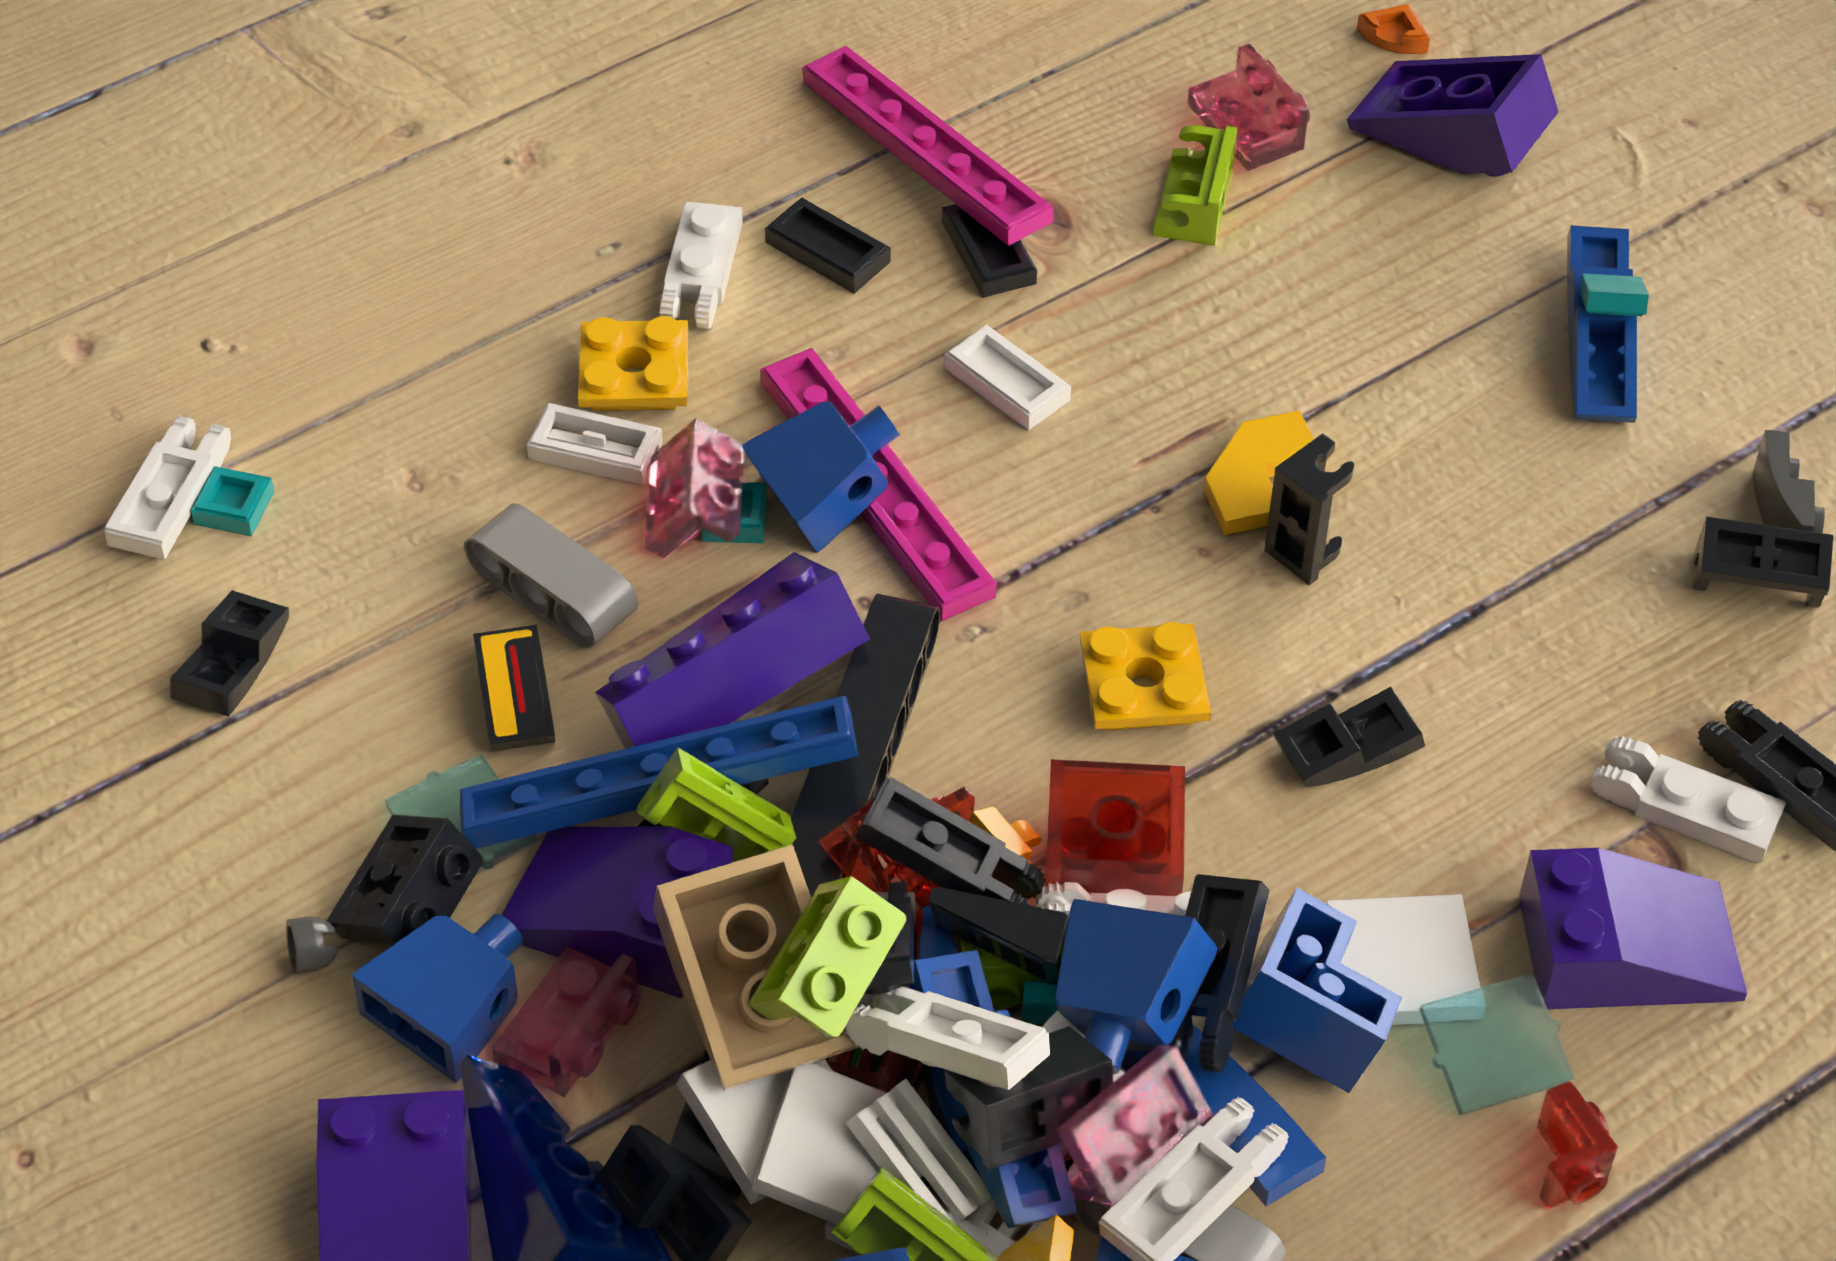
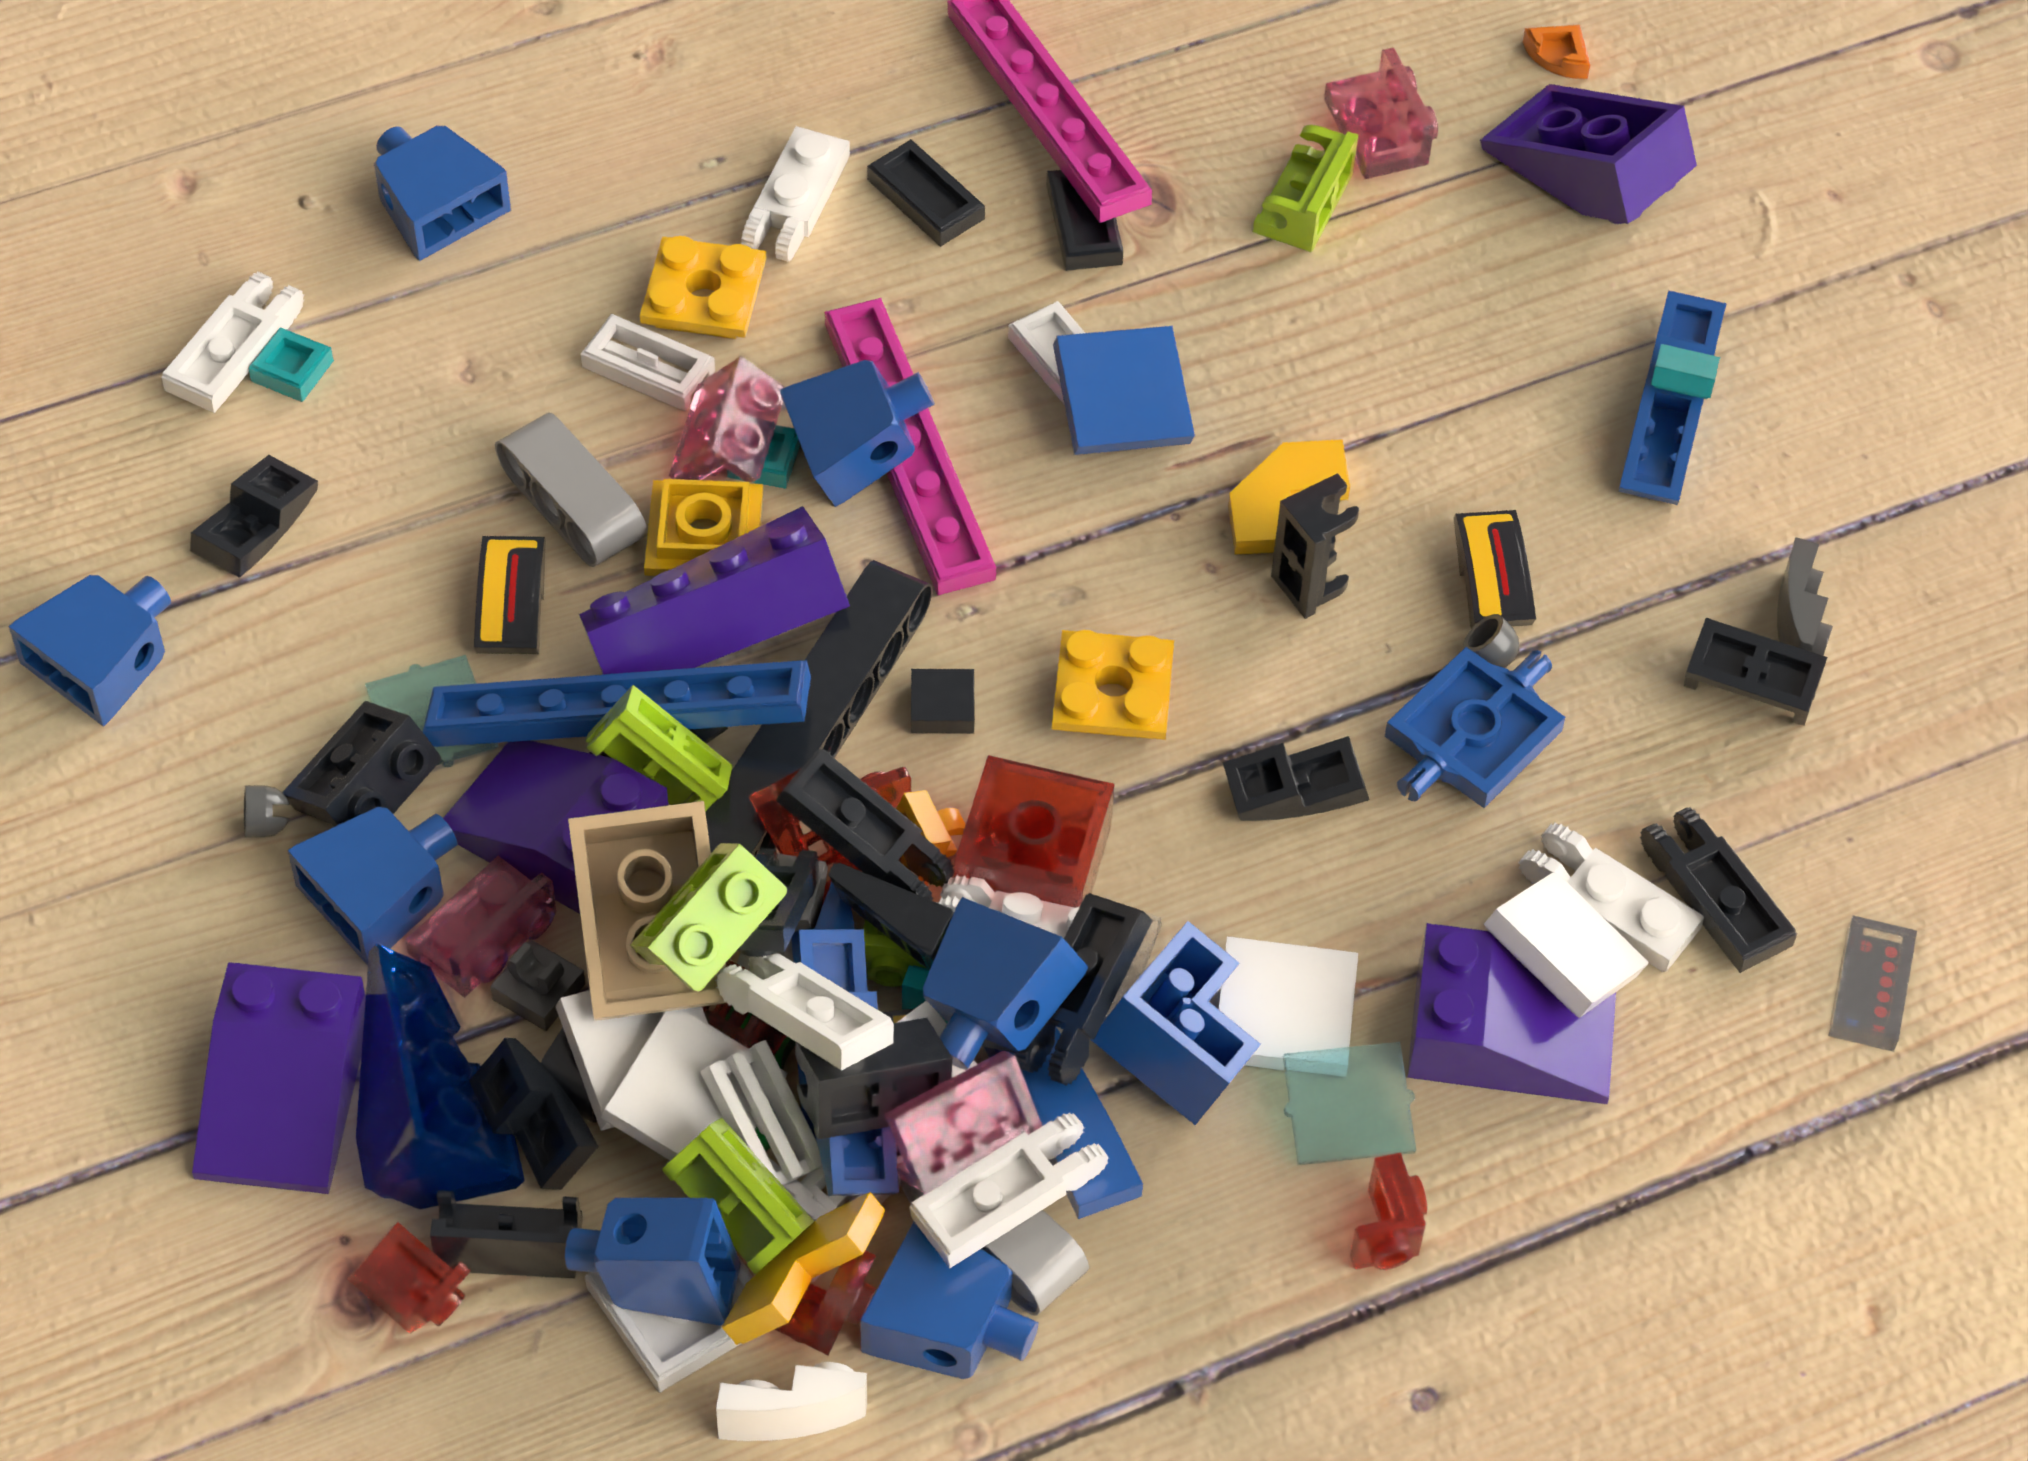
camera: 10 degrees right, 5 degrees up
none -> blue torso [8,575,171,727]
none -> blue torso [374,126,511,261]
none -> dark grey tile [490,939,586,1031]
none -> yellow piece [644,479,763,576]
none -> black tile [911,669,975,734]
none -> blue tile [1053,326,1195,455]
none -> blue plate [1385,647,1566,808]
none -> slope [1453,510,1536,629]
none -> dark grey hinge [1463,614,1519,668]
none -> white tile [1484,871,1649,1018]

